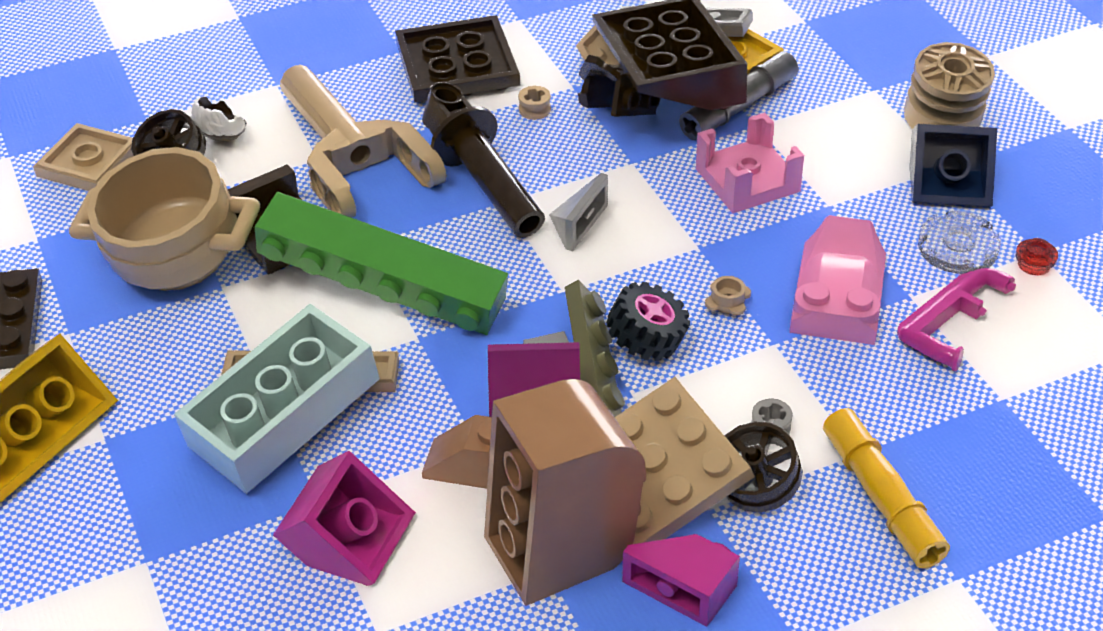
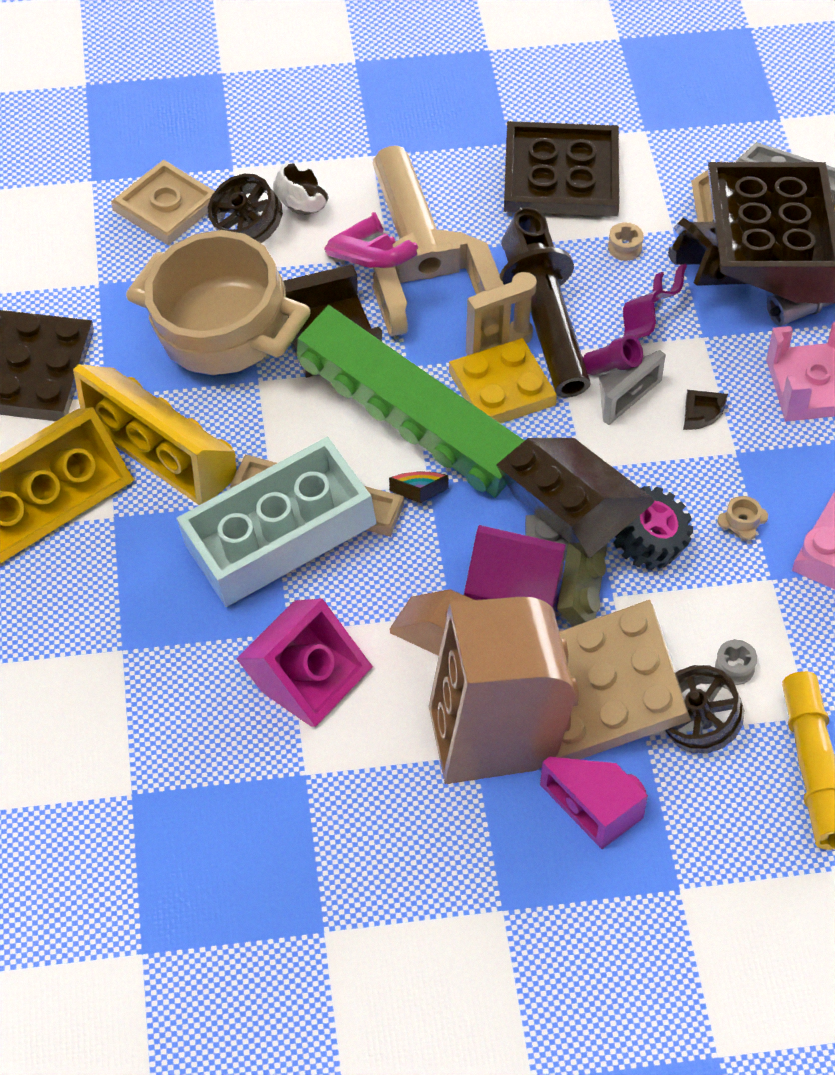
camera: 15 degrees right, 10 degrees up
none -> yellow slope [73,364,237,505]
none -> dark pink piece [324,212,418,268]
none -> dark brown tile [389,471,449,503]
none -> yellow plate [449,338,557,424]
none -> tan plate [465,272,537,355]
none -> dark brown slope [496,438,654,558]
none -> magenta flag [583,264,687,376]
none -> dark brown tile [683,389,728,430]

